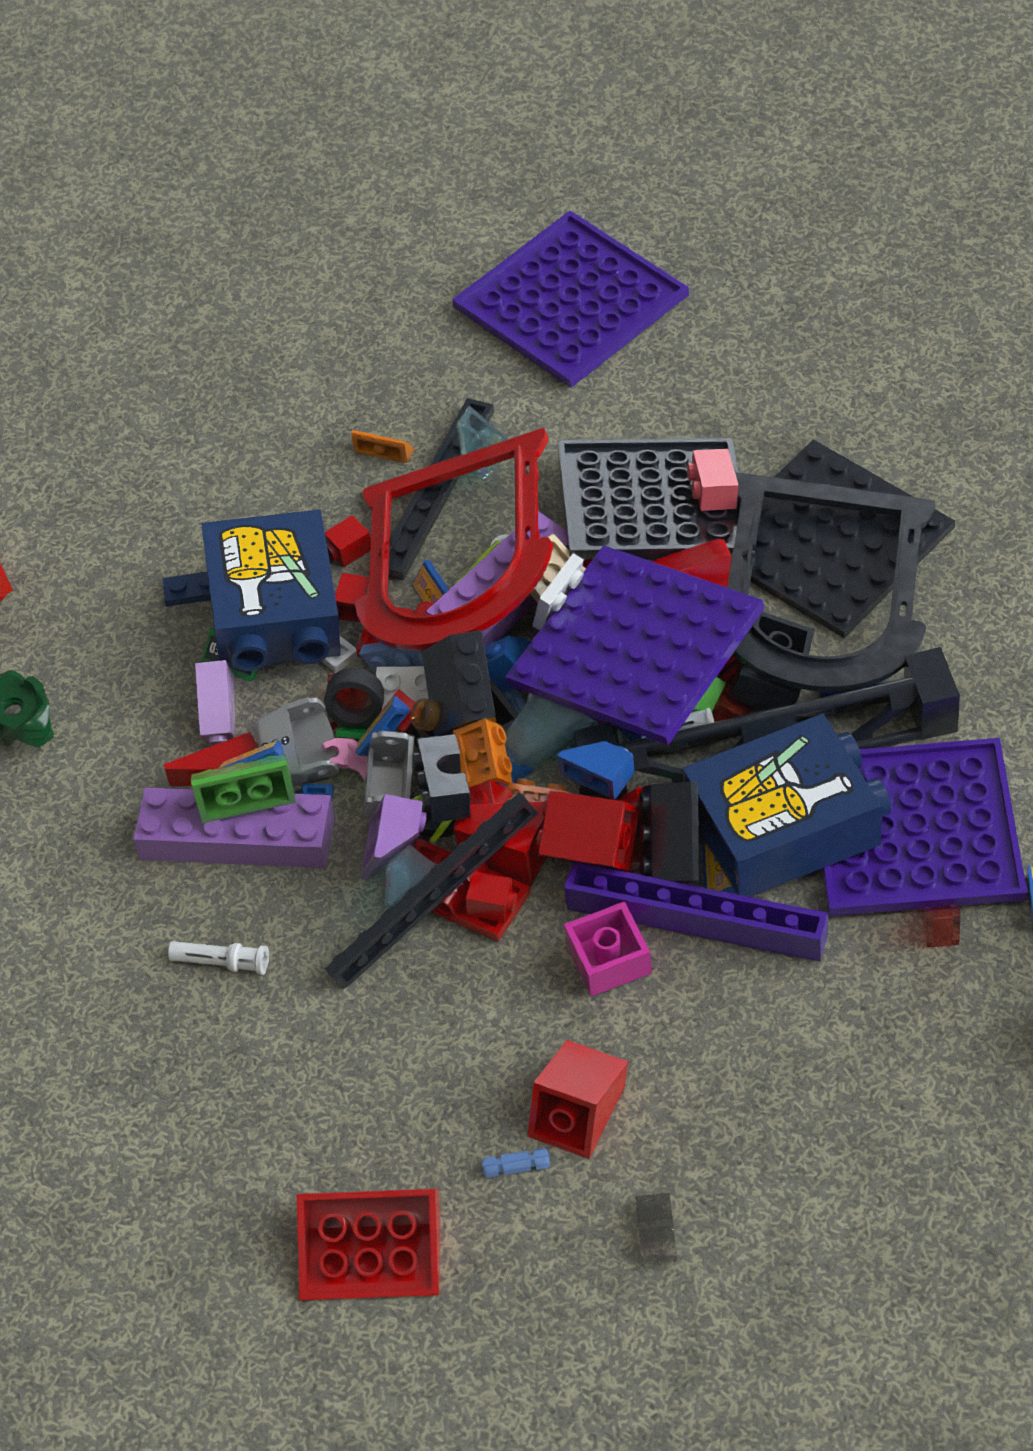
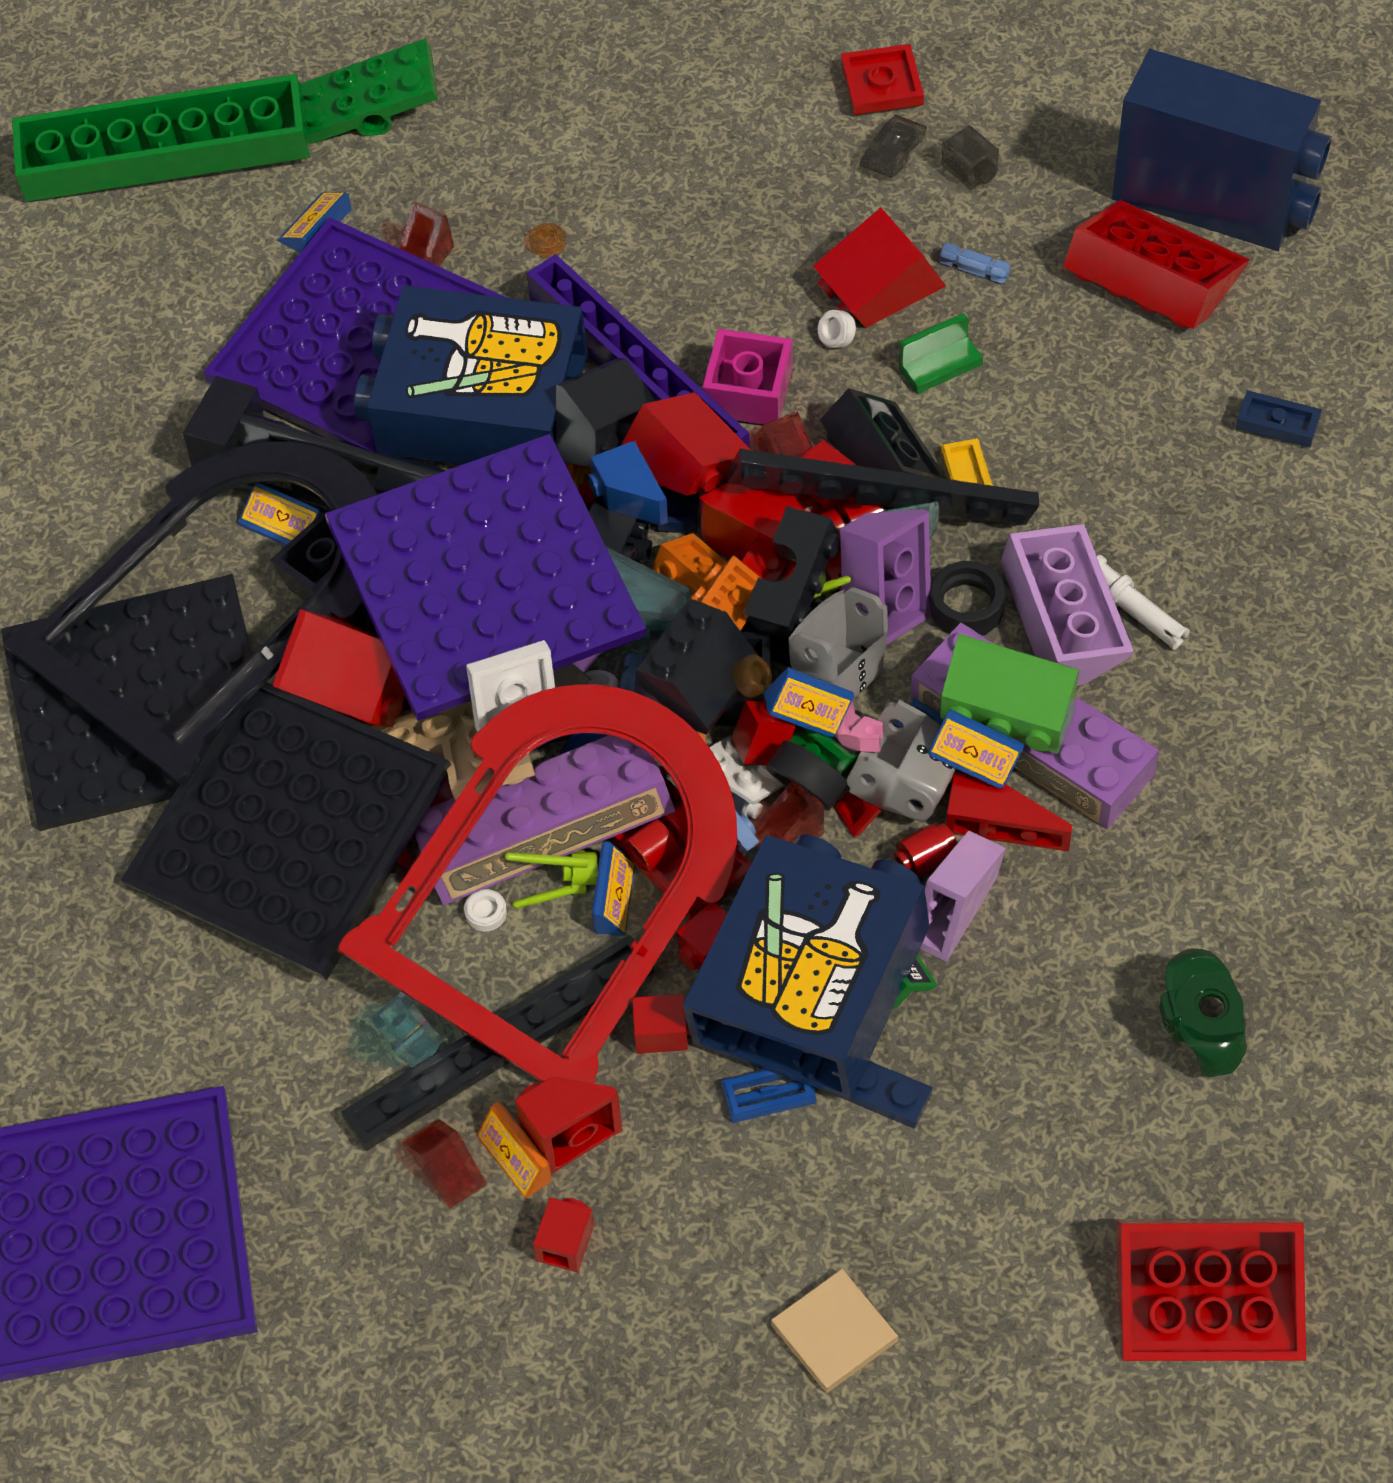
camera: 150 degrees left, 5 degrees up
coral brick [687,449,738,511] -> none
none -> clear red slope [402,1118,487,1209]
none -> red slope [515,1077,622,1174]
none -> clear orange tile [529,223,566,258]
none -> red brick [533,1197,594,1273]
none -> clear red slope [753,411,813,457]
none -> tan tile [771,1269,898,1394]
none -> white tile [818,310,856,348]
none -> black slope [820,388,947,508]
none -> red plate [841,44,924,115]
none -> red brick [893,823,957,878]
none -> panel [899,313,983,394]
none -> black tyre [930,561,1005,636]
none -> yellow tile [940,438,992,486]
none -> clear smoke brick [941,125,999,190]
none -> lavender slope [1000,524,1134,686]
none -> dark blue brick [1112,49,1332,252]
none -> dark blue plate [1236,390,1322,448]

